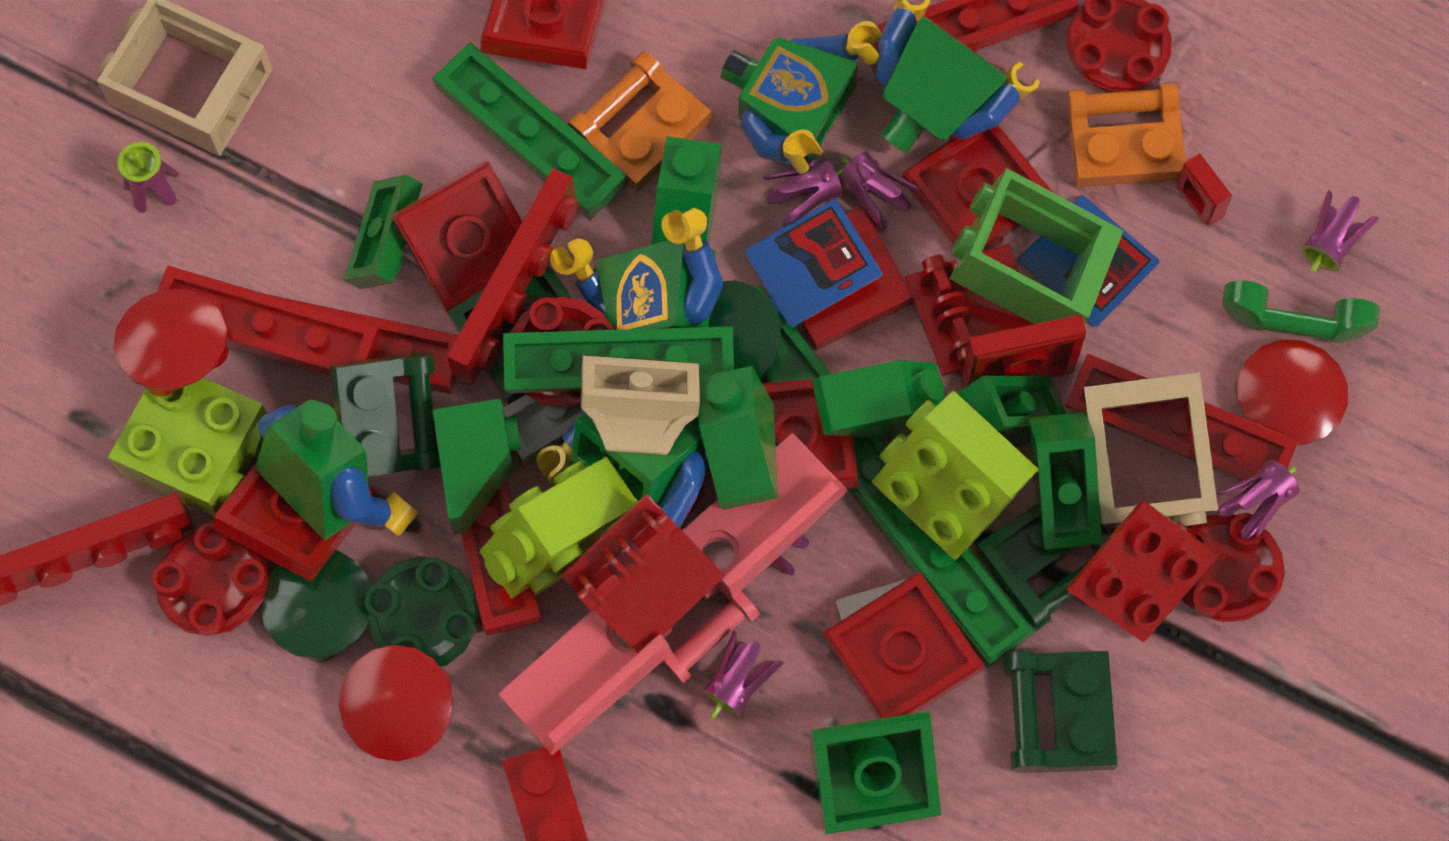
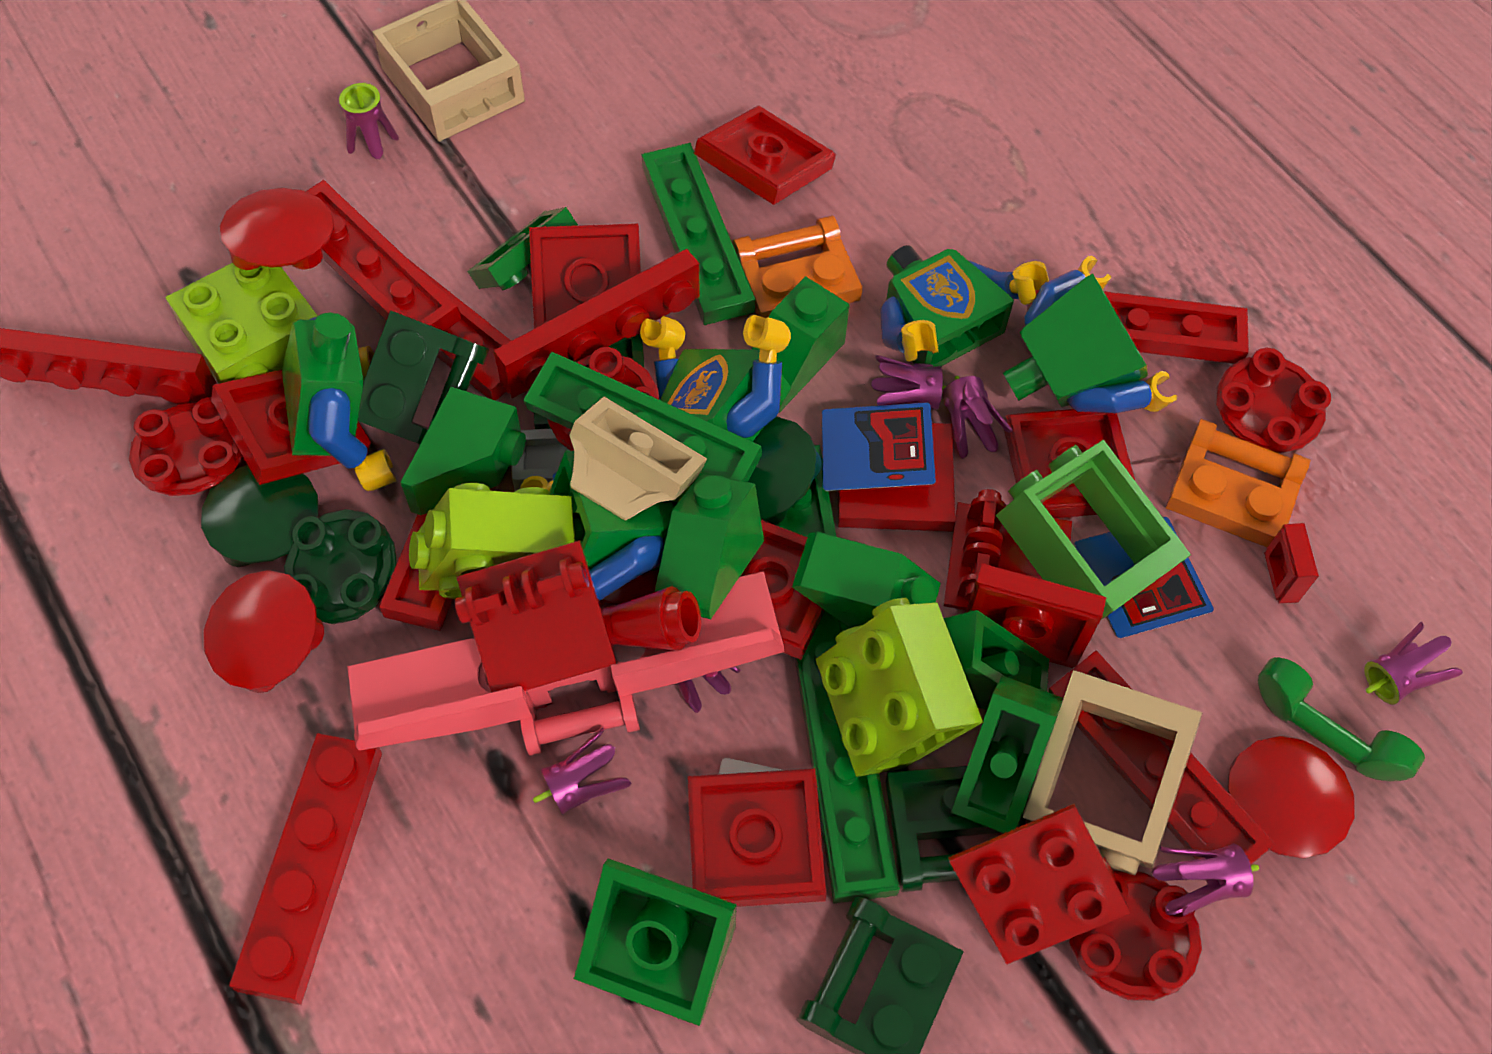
camera: 25 degrees right, 10 degrees down
none -> red cone [602,586,701,651]

